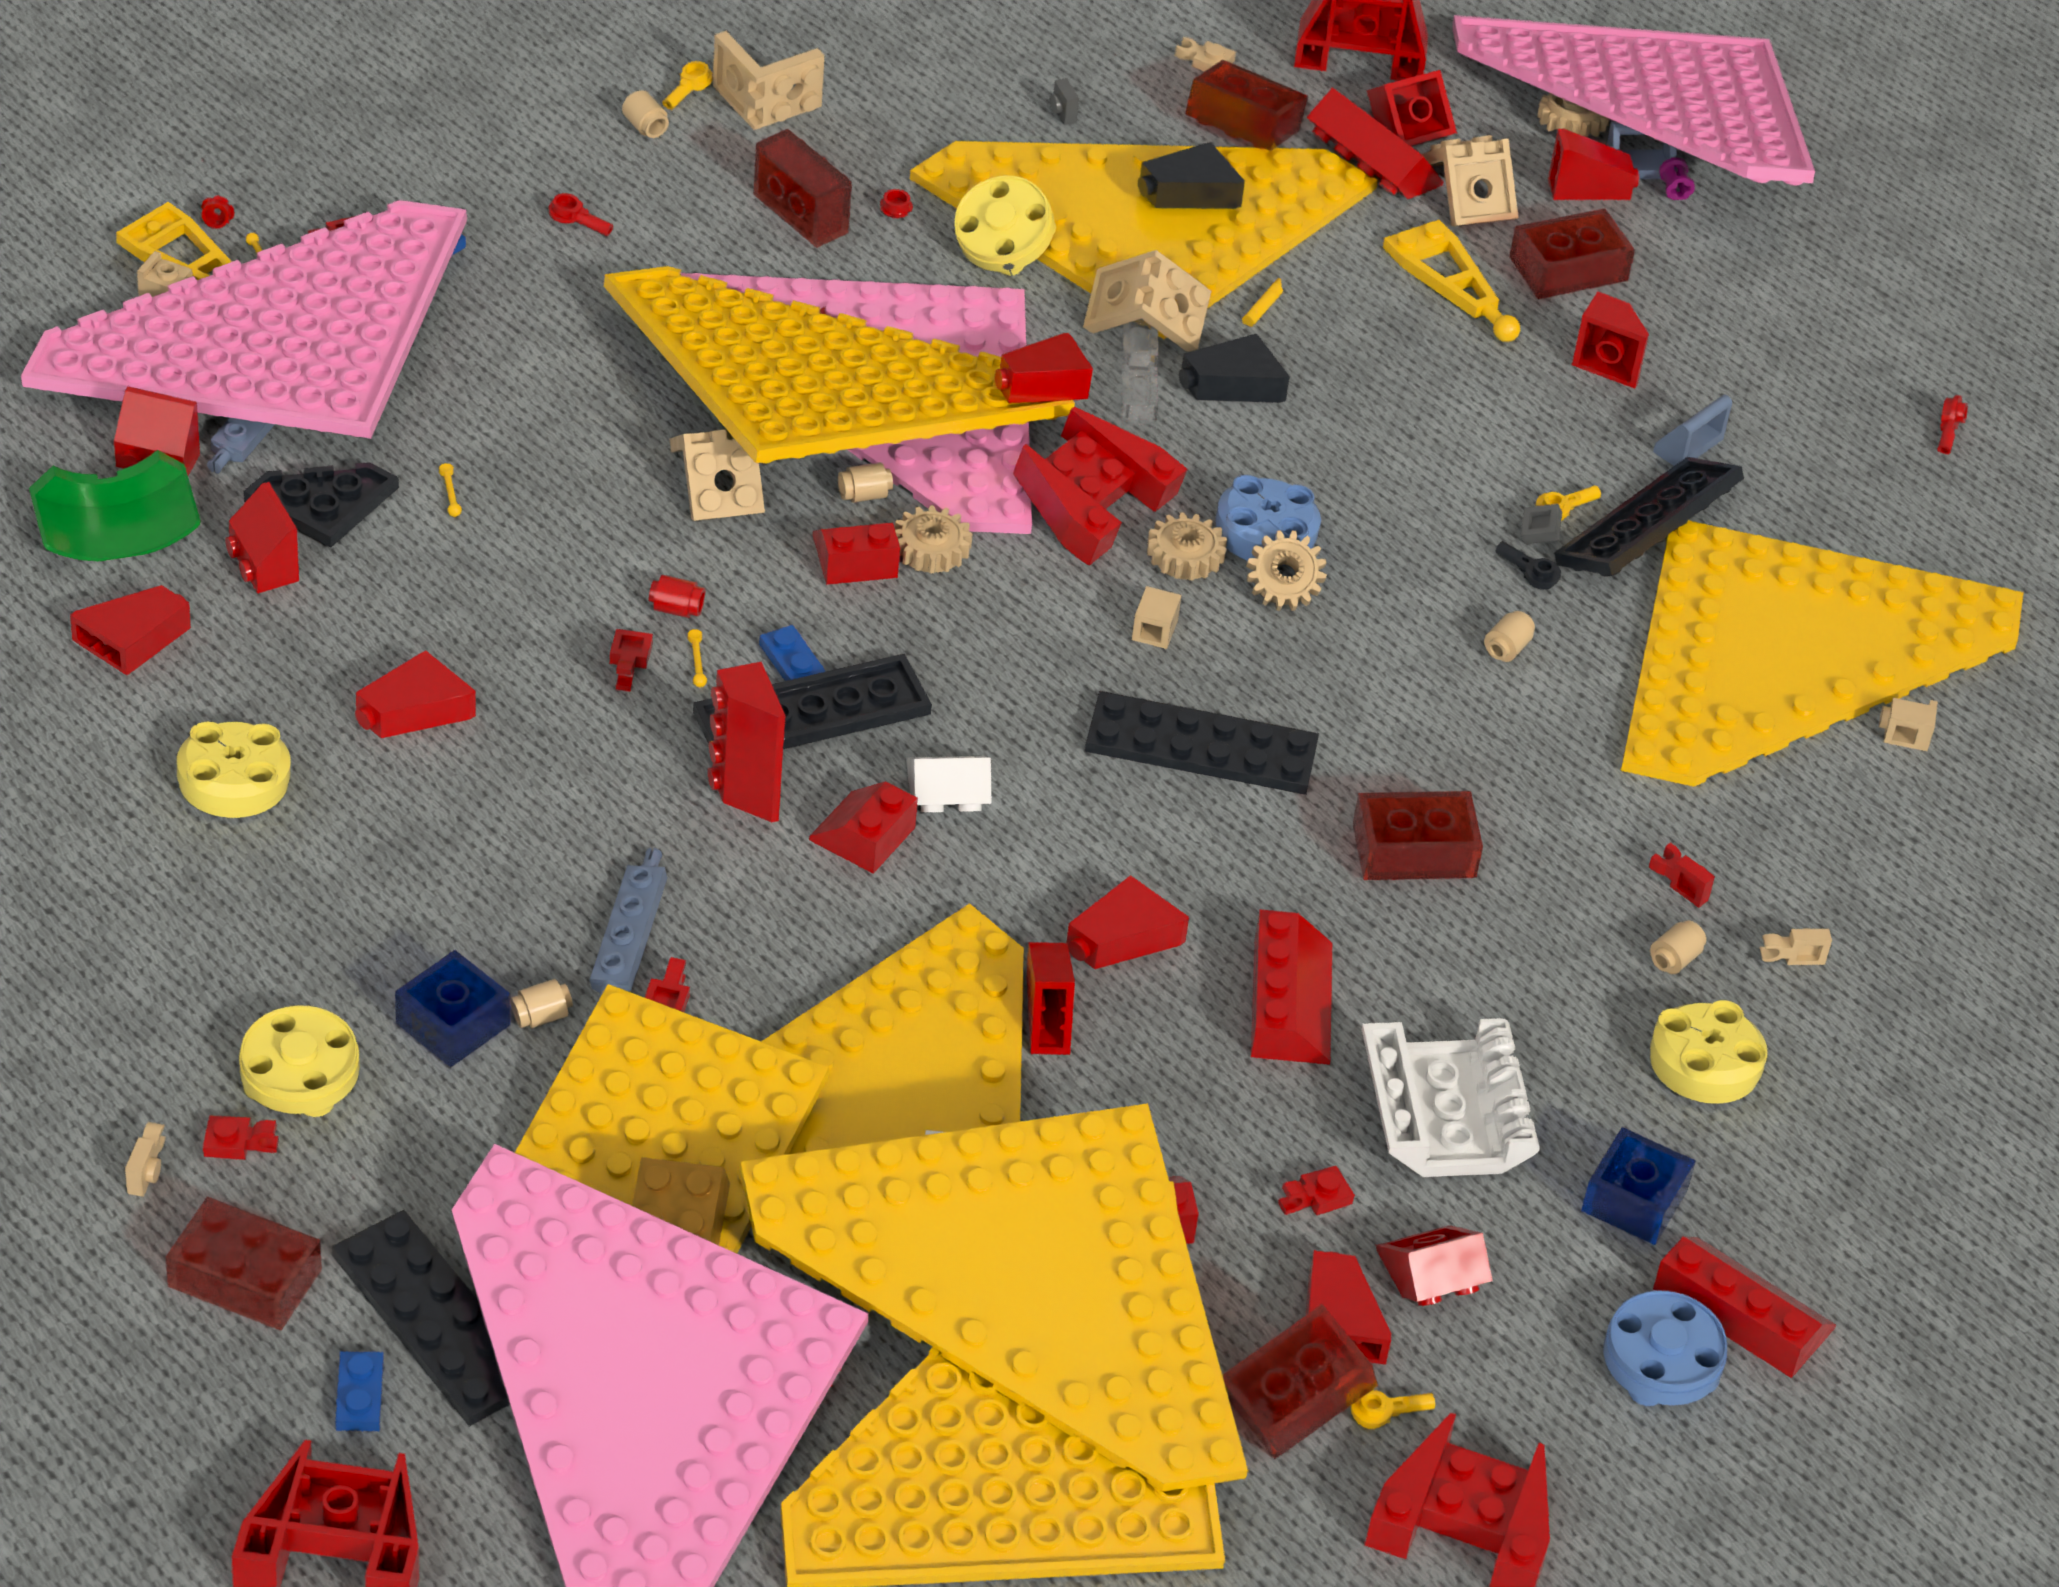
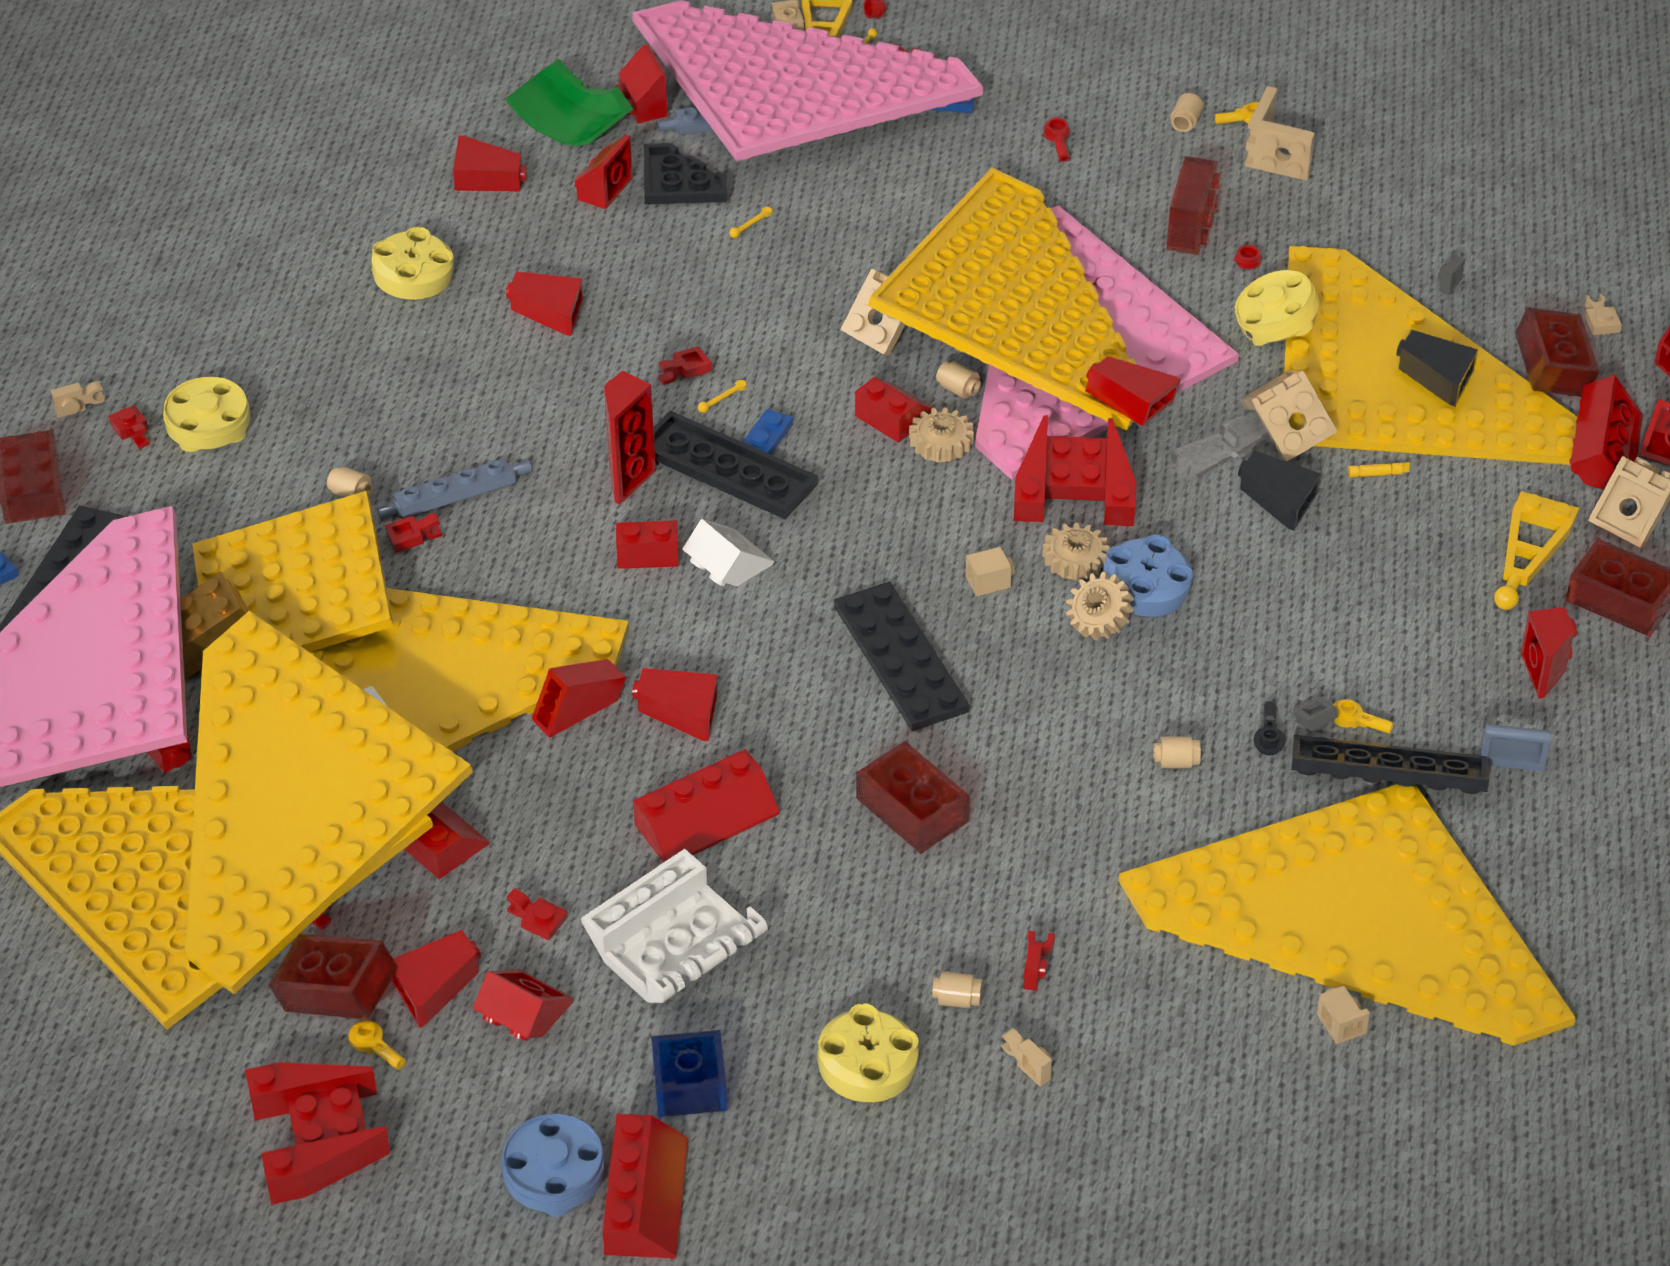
camera: 60 degrees right, 0 degrees up
clear blue brick [395,950,511,1067] -> none
red brick [649,575,706,618] -> none

